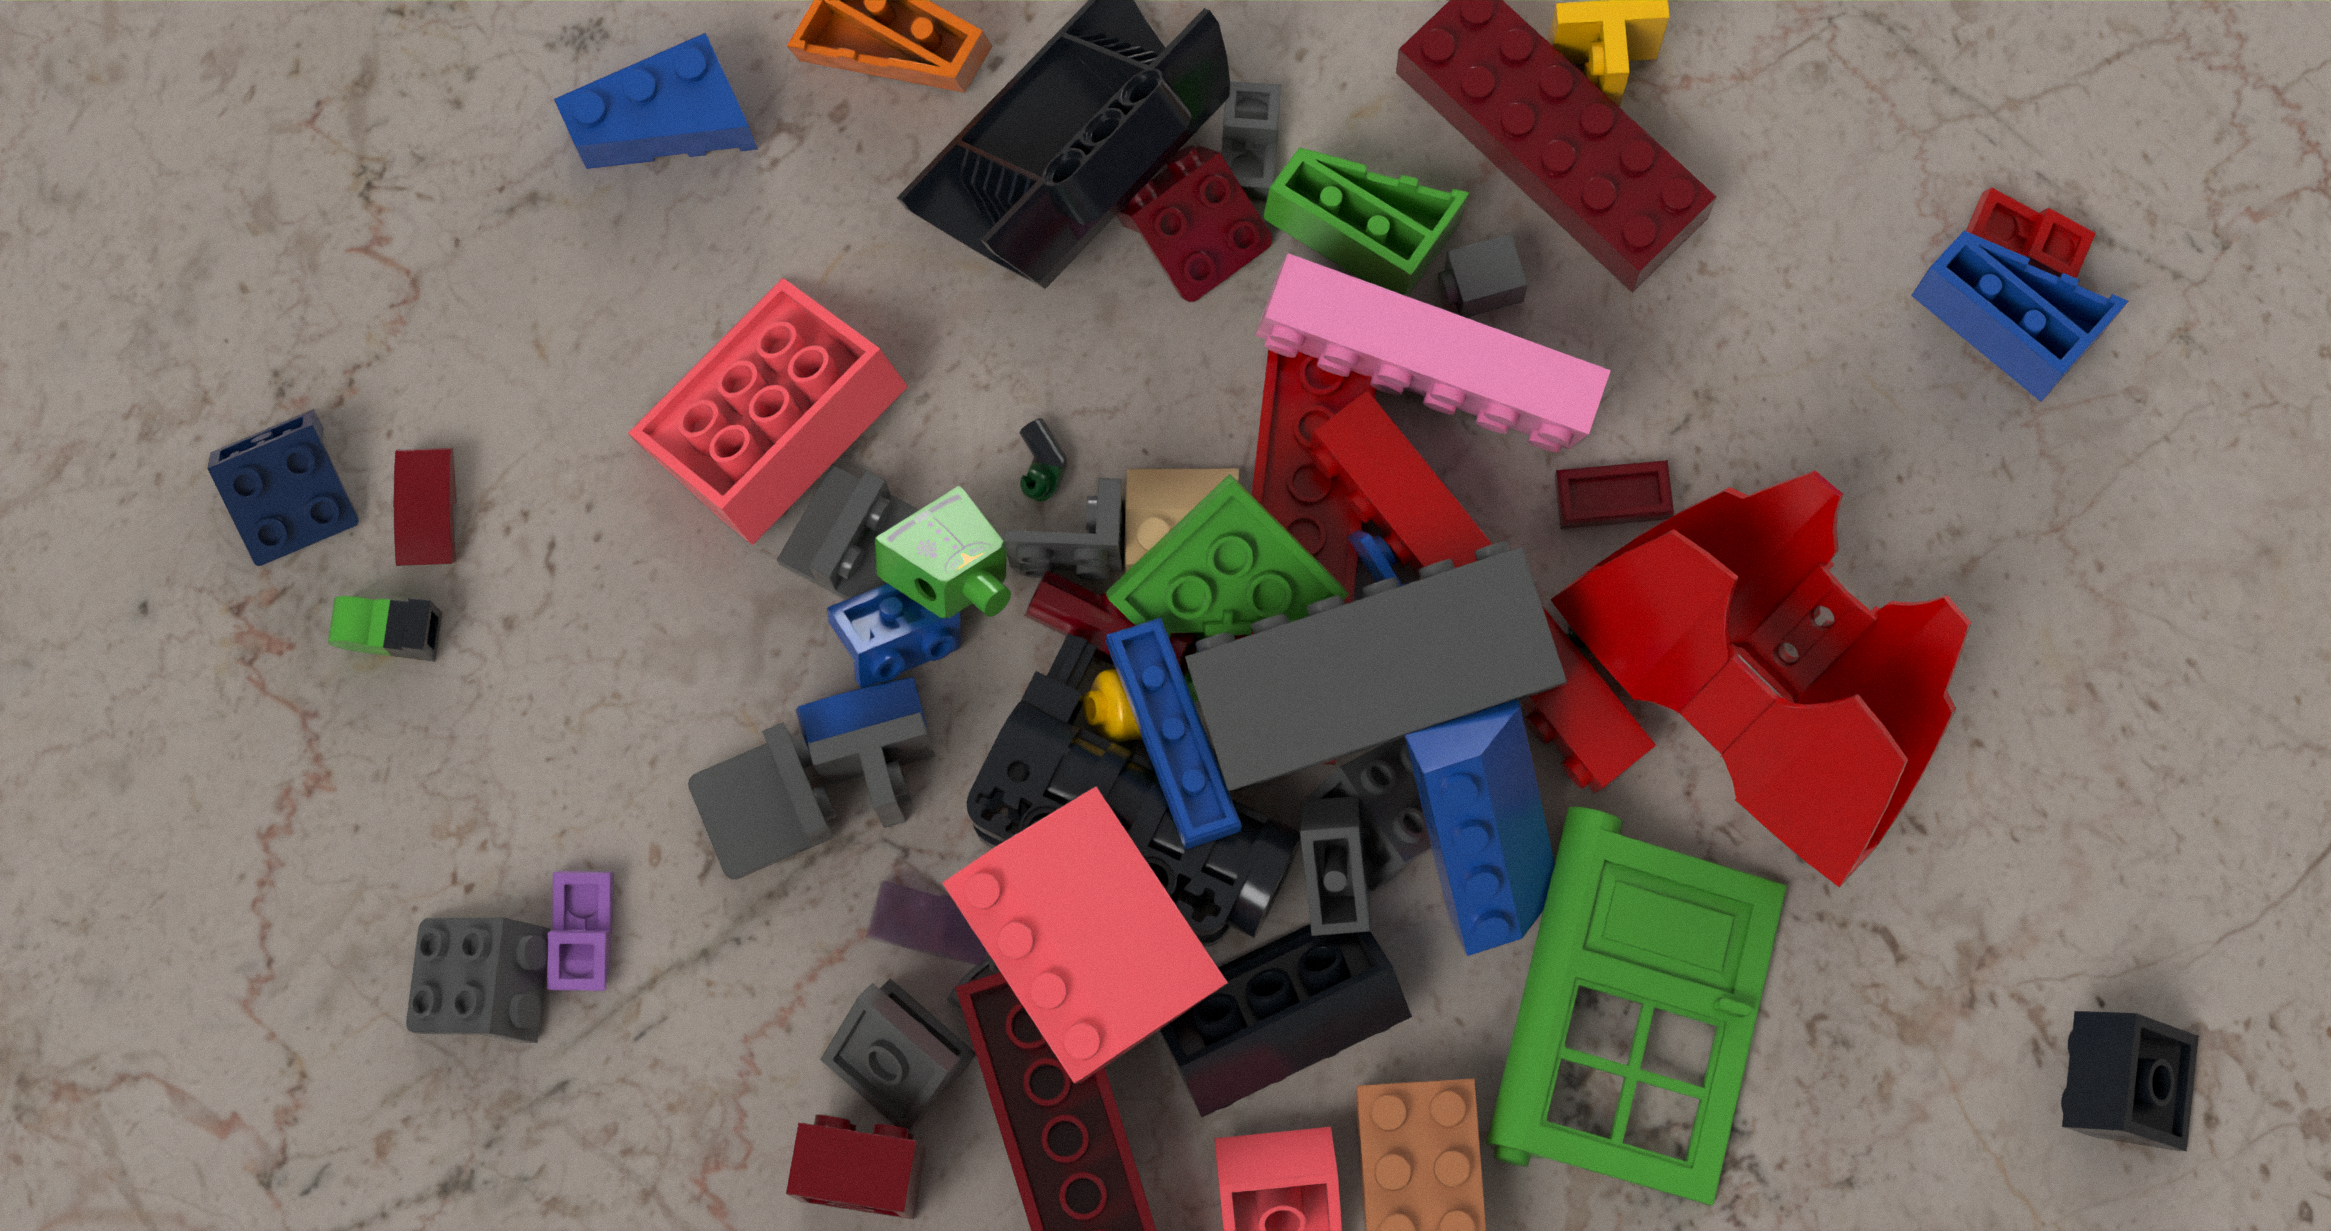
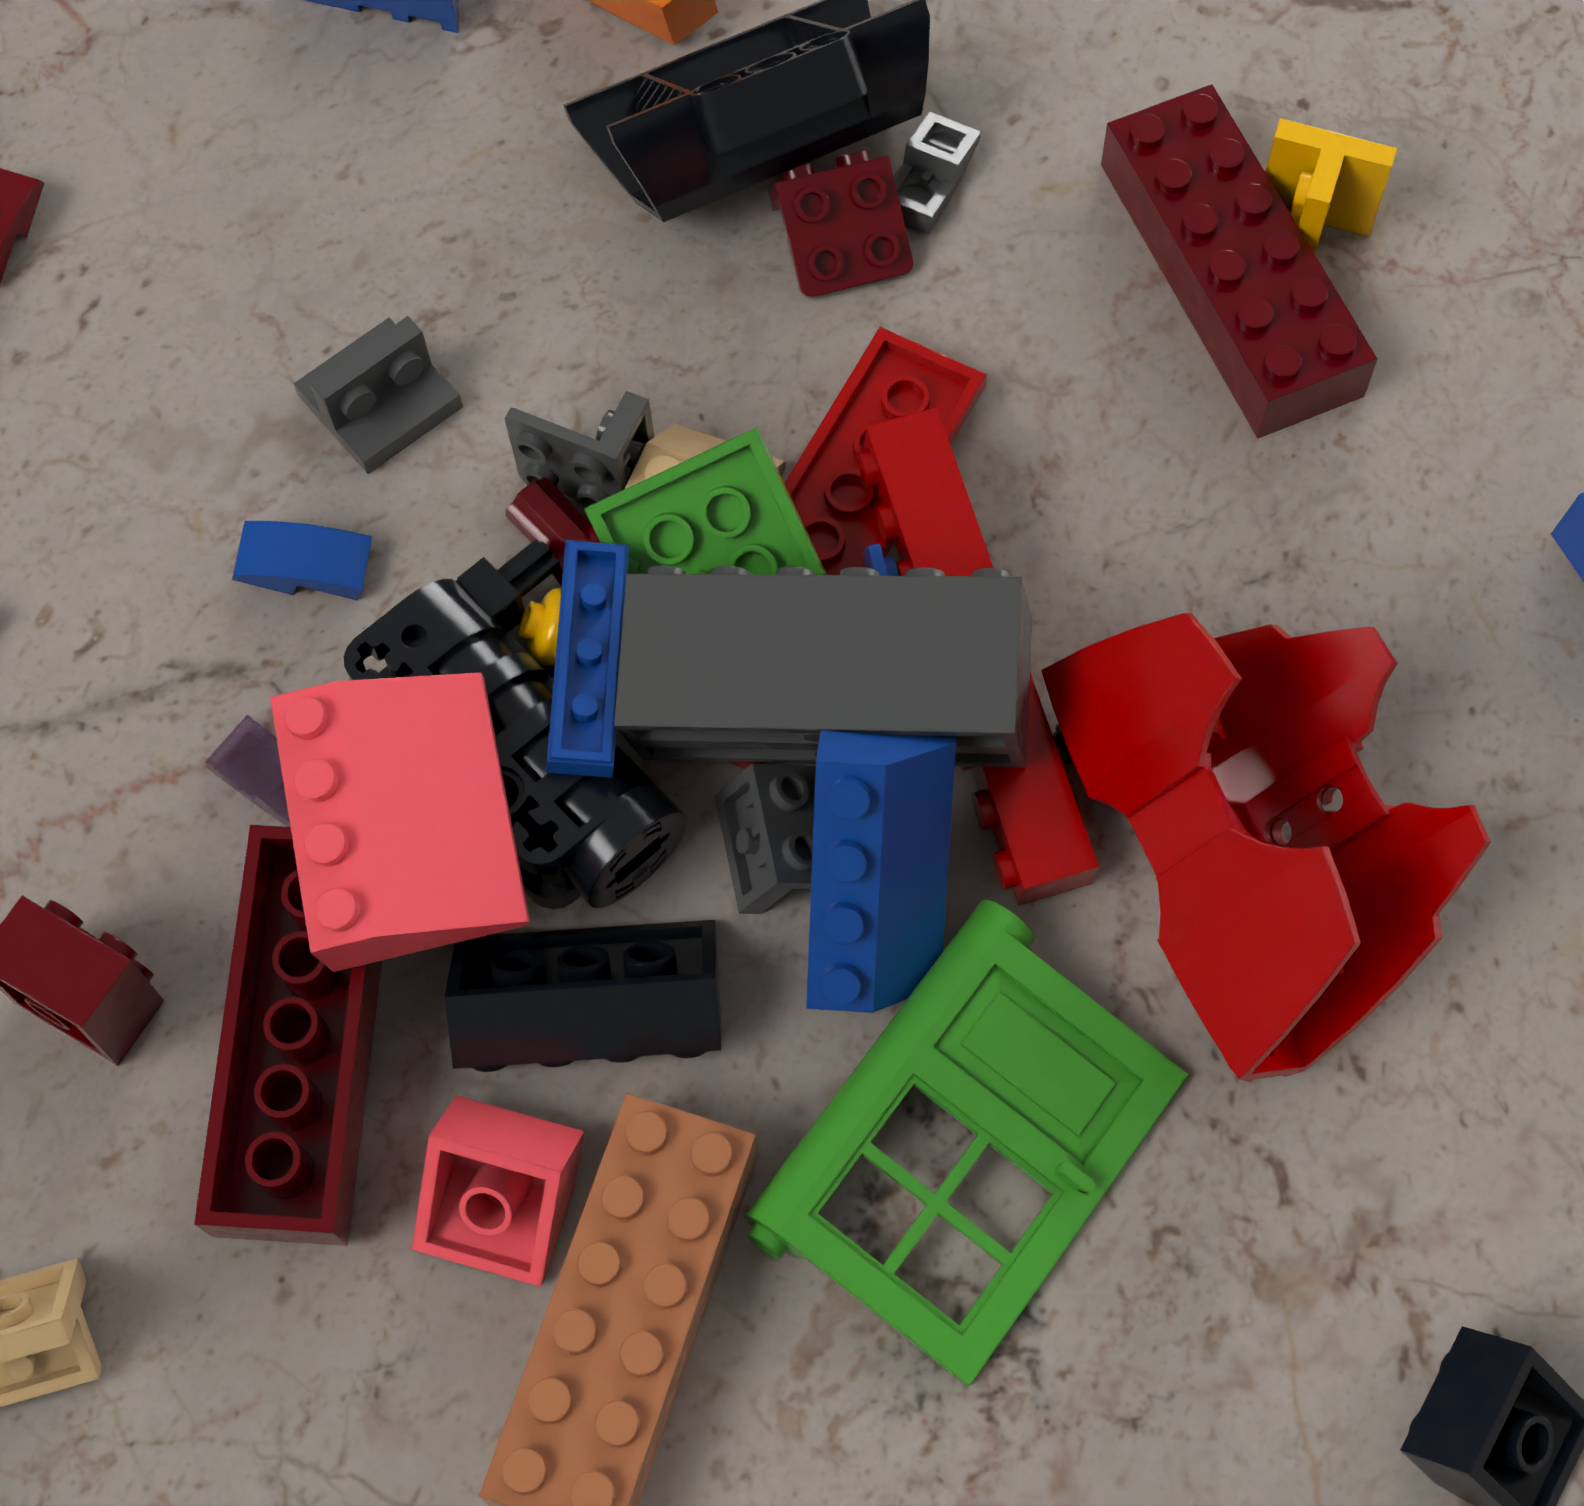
camera: 20 degrees right, 10 degrees down
coral slope [628,278,908,545] -> none
dark grey bracket [688,722,837,880] -> none
dark grey bracket [808,712,935,828] -> none
dark grey bracket [820,978,976,1133] -> none
blue bracket [827,583,961,688] -> none
bright green torso [875,486,1011,618] -> none
arm [1019,418,1067,501] -> none
bright pink brick [1255,253,1611,453] -> none
bright green wedge [1263,147,1470,297] -> none
dark grey brick [1300,796,1370,936] -> none
dark grey brick [1438,234,1528,318] -> none
dark red tile [1554,460,1674,529] -> none

